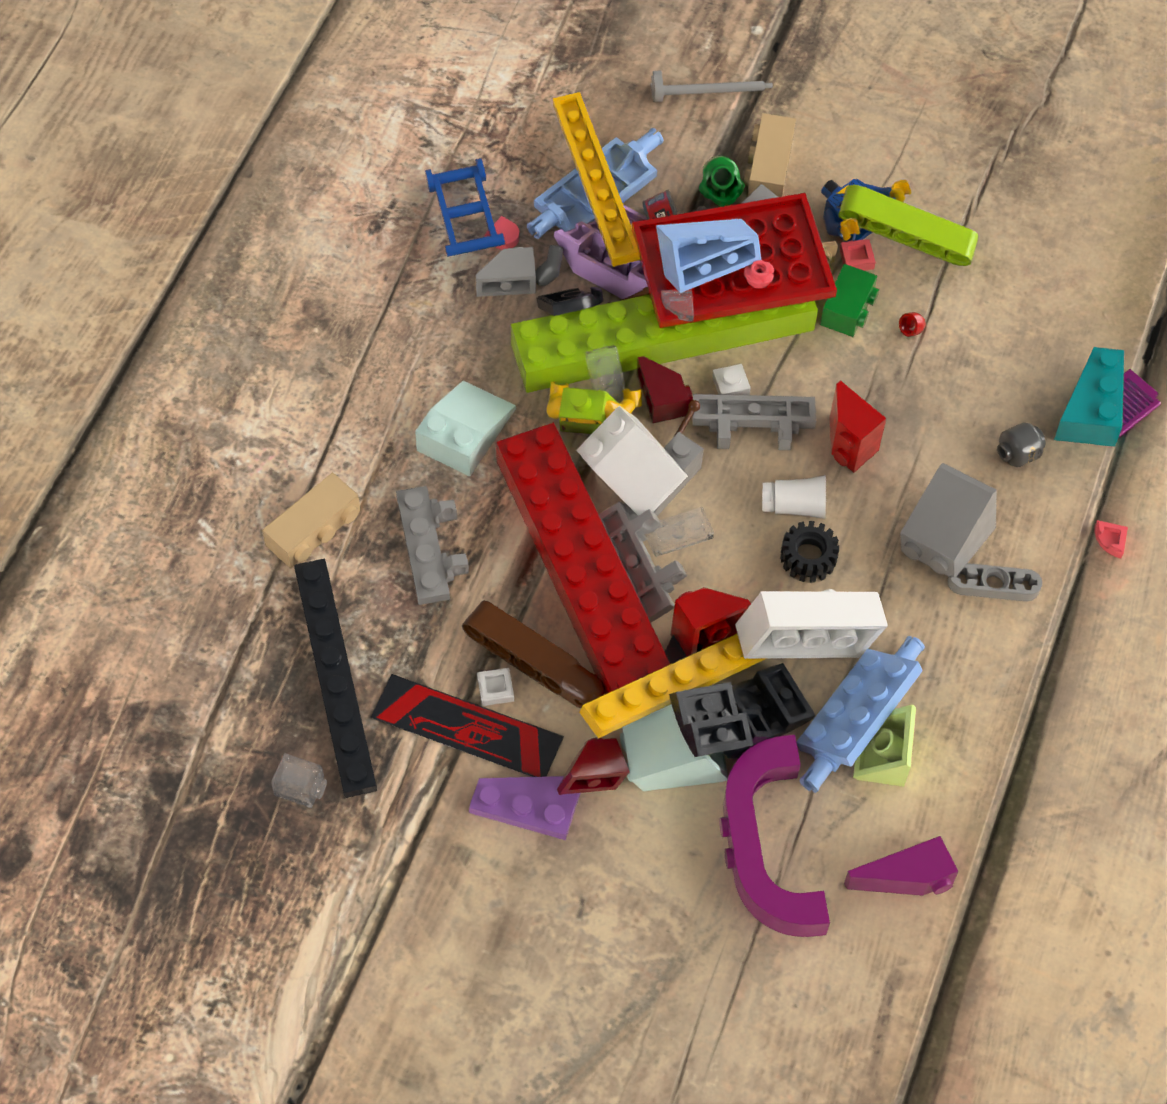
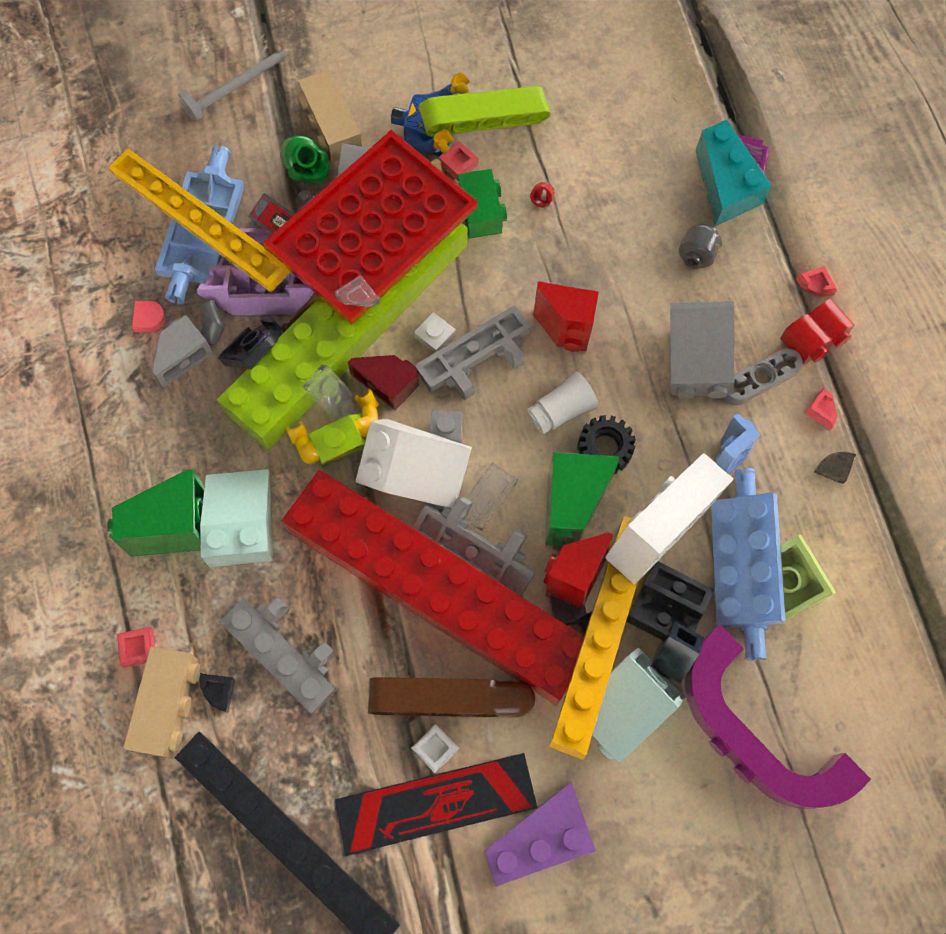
camera: 35 degrees left, 10 degrees up
blue piece [425,158,505,257] -> none
dark red slope [557,737,630,795] -> none
light blue wedge [656,219,761,293] -> none
black slope [669,682,753,757] -> none
reddish brown hinge [674,400,700,436] -> none
coral plate [744,260,774,288] -> none
magenta slope [844,836,959,896] -> none
none -> green slope [107,469,205,557]
none -> coral tile [117,627,155,668]
none -> black tile [199,673,235,713]
none -> green slope [545,452,619,550]
none -> light blue bracket [714,413,760,475]
none -> red brick [780,299,855,365]
none -> coral tile [804,387,838,430]
none -> clear smoke tile [814,452,856,484]

